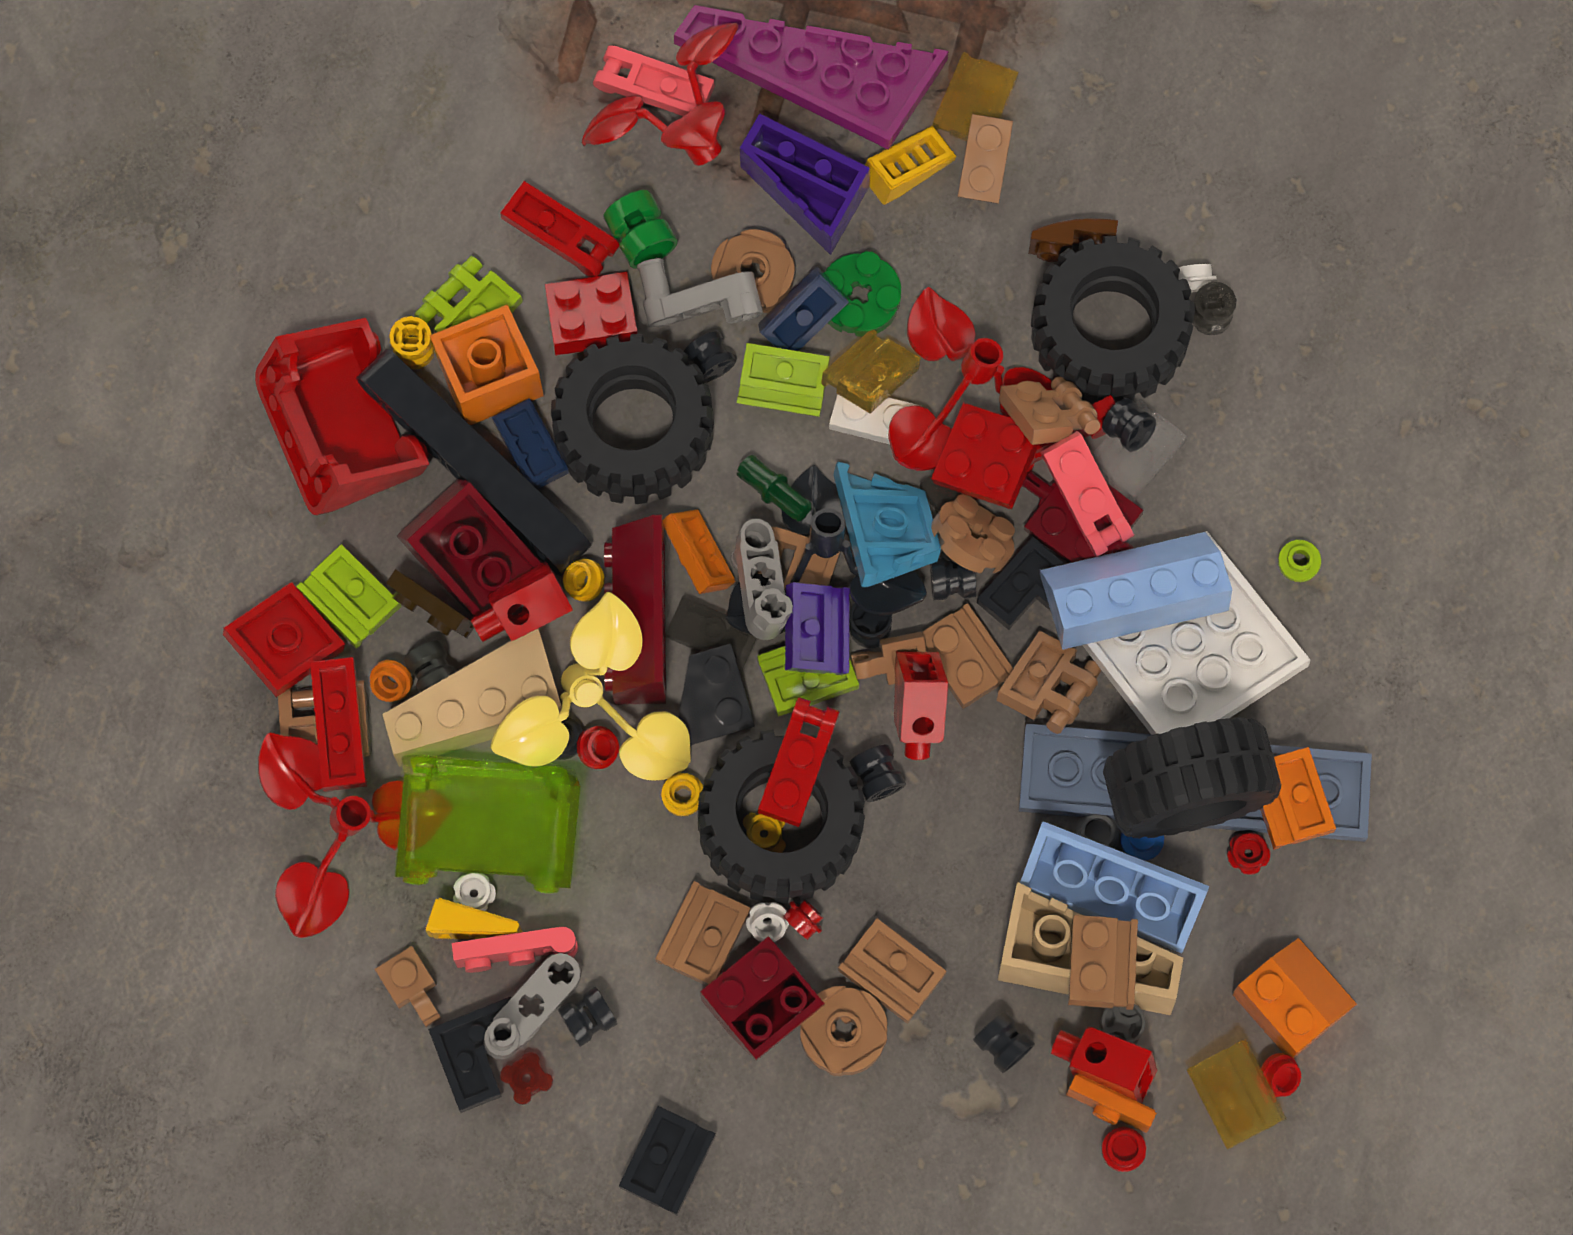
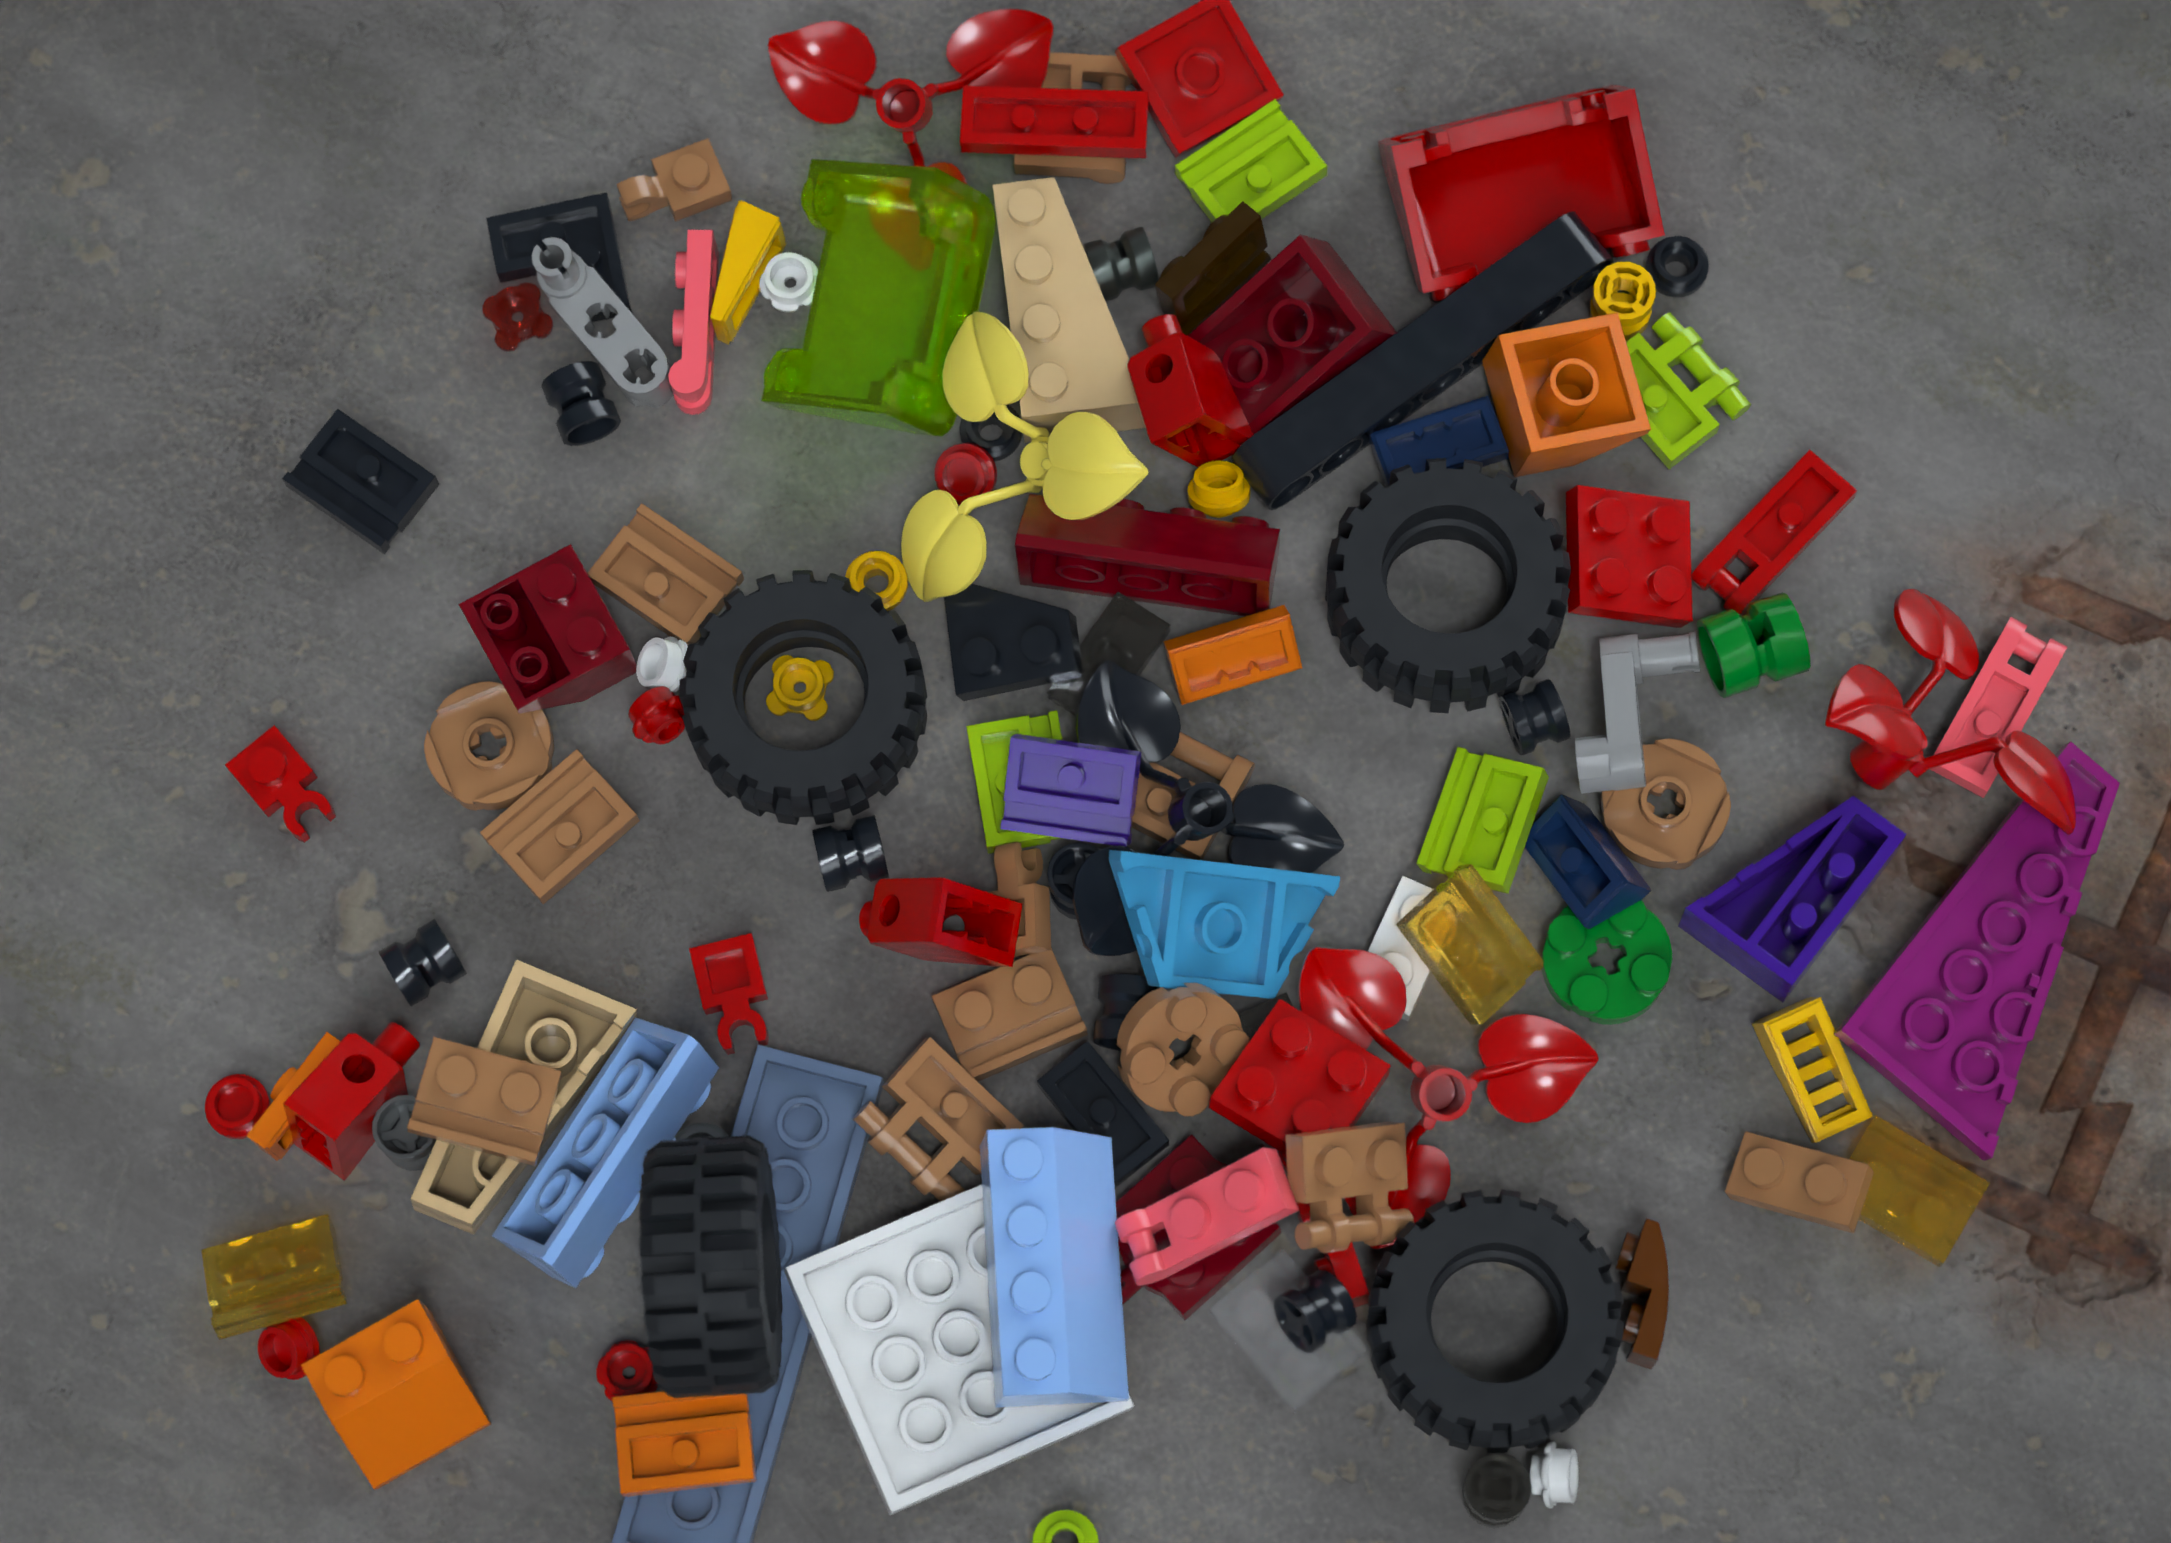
camera: 105 degrees right, 0 degrees up
orange plate [370,660,413,702] -> none
light grey beam [731,519,793,640] -> none
dark green axle [737,455,812,521] -> none
red plate [758,697,840,827] -> none
none -> red plate [225,725,336,843]
none -> red plate [689,933,769,1055]
none -> black plate [1646,236,1709,297]

